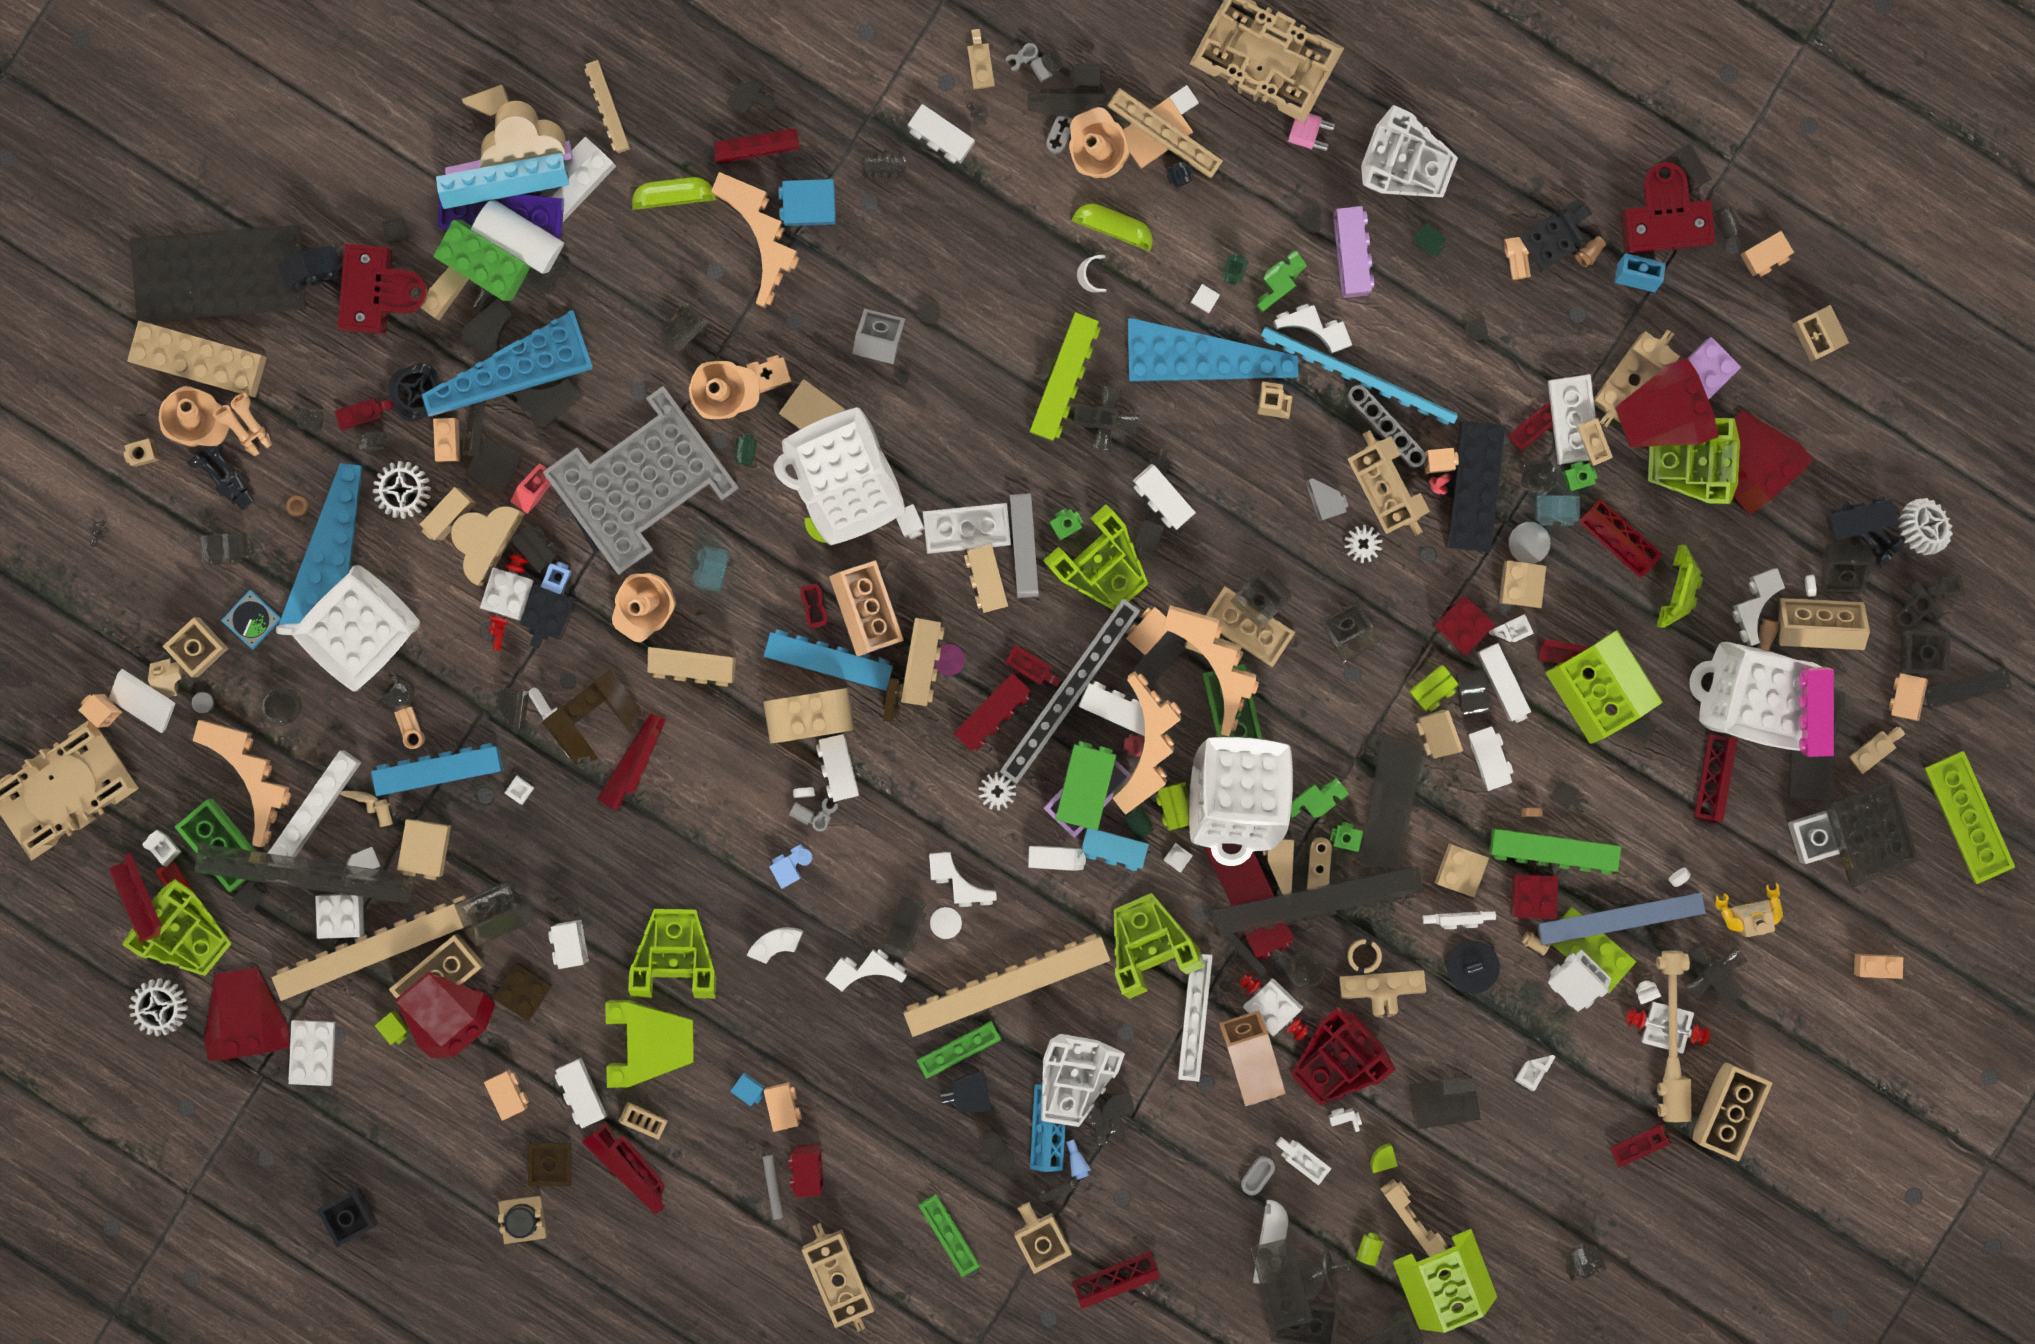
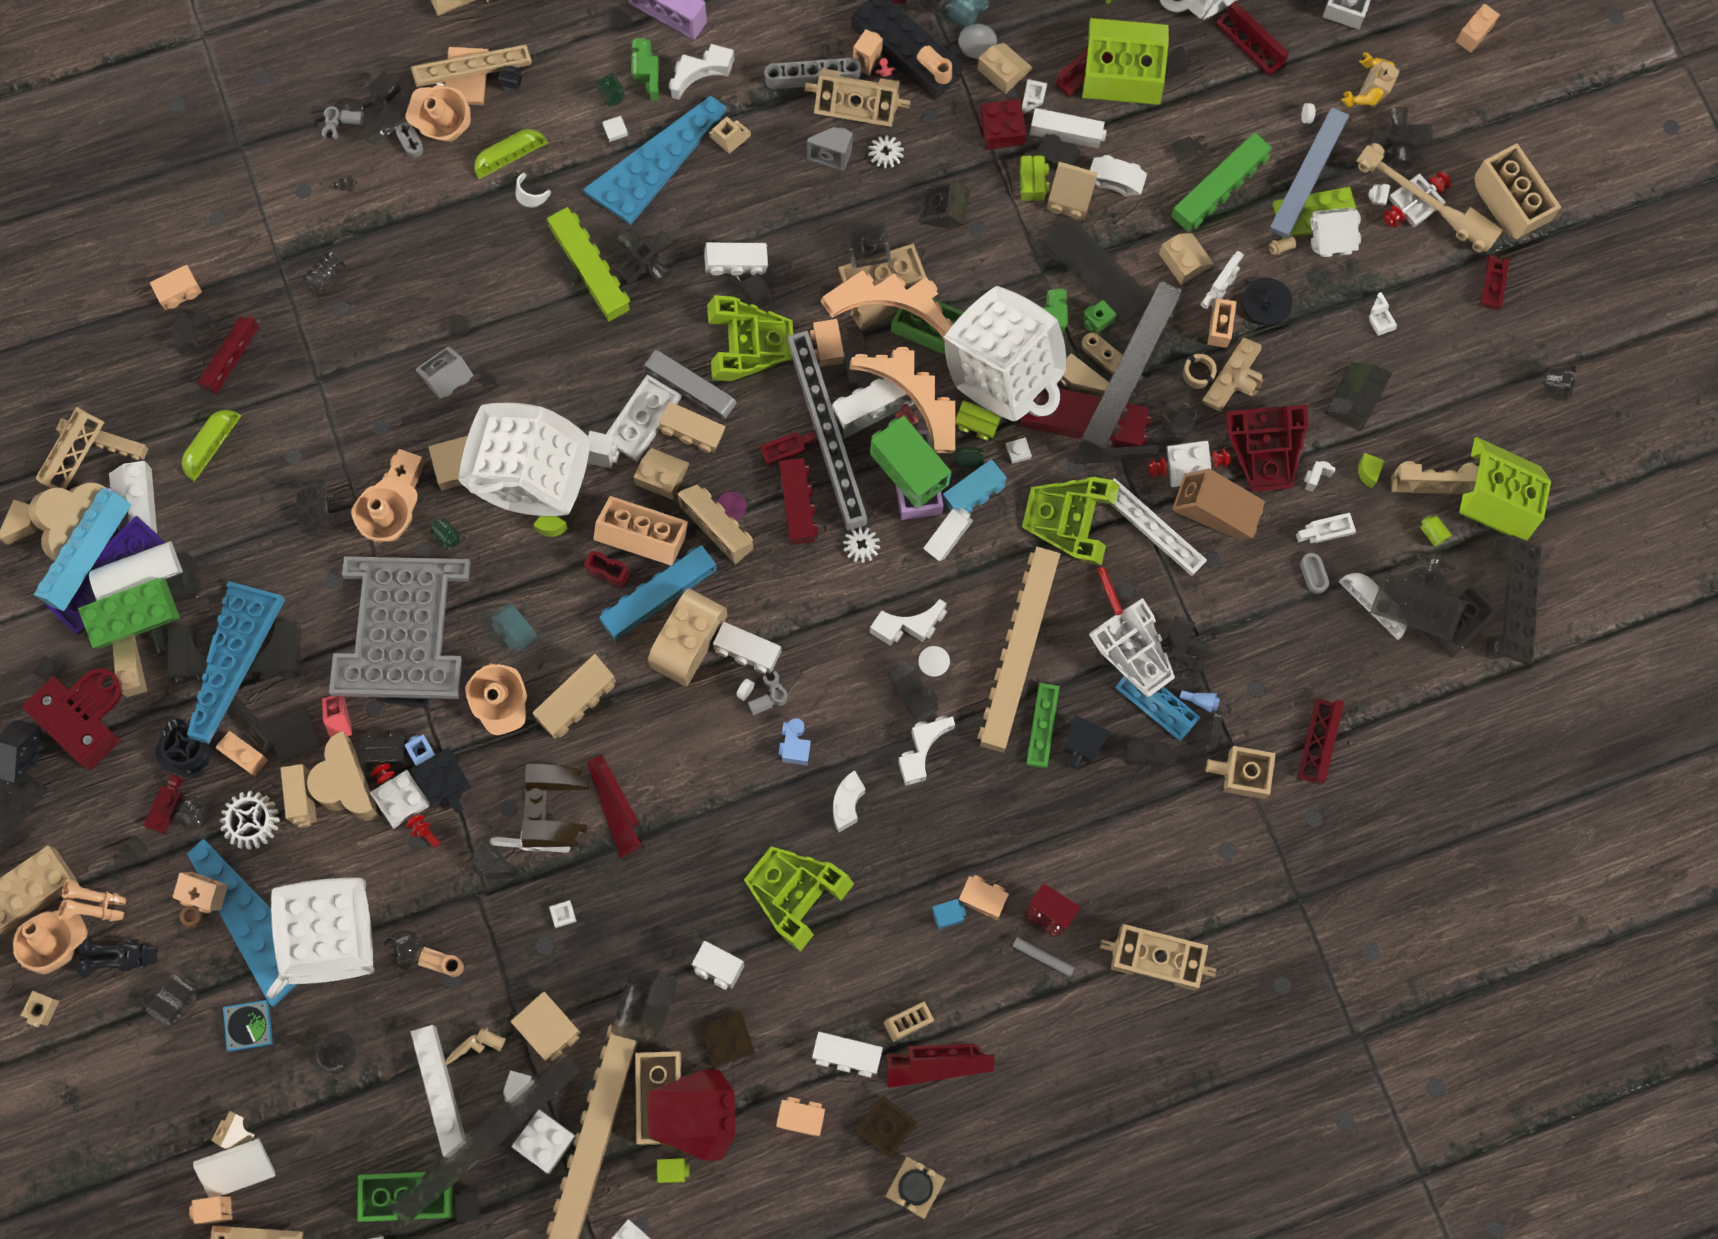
camera: 60 degrees left, 15 degrees down
tan brick [163,617,229,677] -> none
light grey tile [192,692,215,713] -> none
light nougat arch [193,720,291,847] -> none
dark azure brick [371,743,504,796] -> none
lime wedge [605,1000,694,1088] -> none
light nougat arch [711,172,799,308] -> none
dark azure brick [779,179,836,226] -> none
dark brown plate [883,678,904,722] -> none
white brick [908,104,975,164] -> none
bright green tile [918,1194,980,1277] -> none
tan plate [967,29,995,90] -> none
bright green brick [1049,508,1083,541] -> none
white tile [1169,85,1199,115] -> none
medium azure plate [1261,326,1458,425] -> none
dark red brick [1511,874,1558,919] -> none
medium nougat tile [1521,808,1543,818] -> none
none -> tan fence [36,407,104,489]
none -> light nougat brick [150,265,202,310]
none -> light nougat brick [173,872,228,913]
none -> tan slope [634,448,689,500]
none -> light nougat piece [917,46,952,84]
none -> red piece [1097,567,1123,616]
none -> light nougat brick [1207,298,1236,348]

